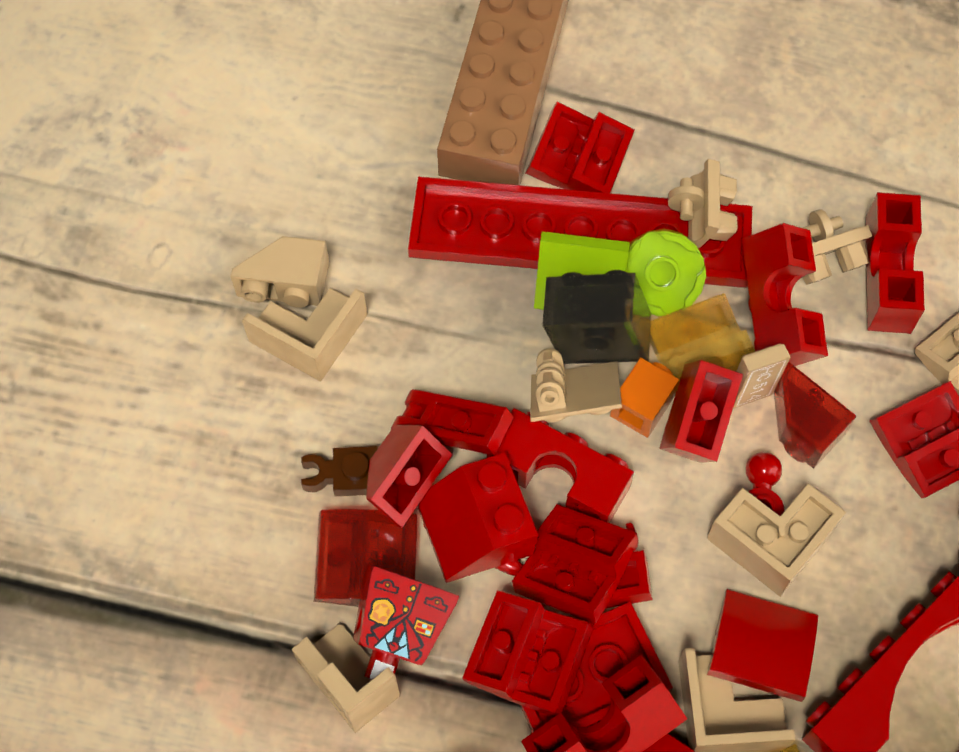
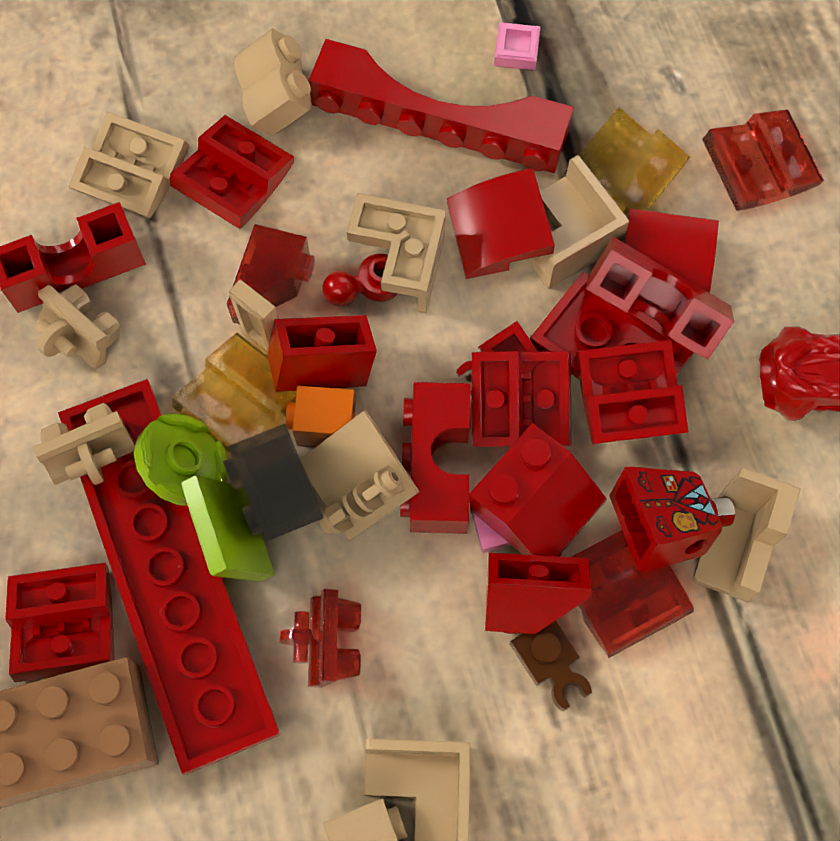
camera: 120 degrees left, 5 degrees up
red plate [391,389,514,456] -> none
red arch [742,223,828,369] -> none
none -> clear red hips [279,589,361,688]

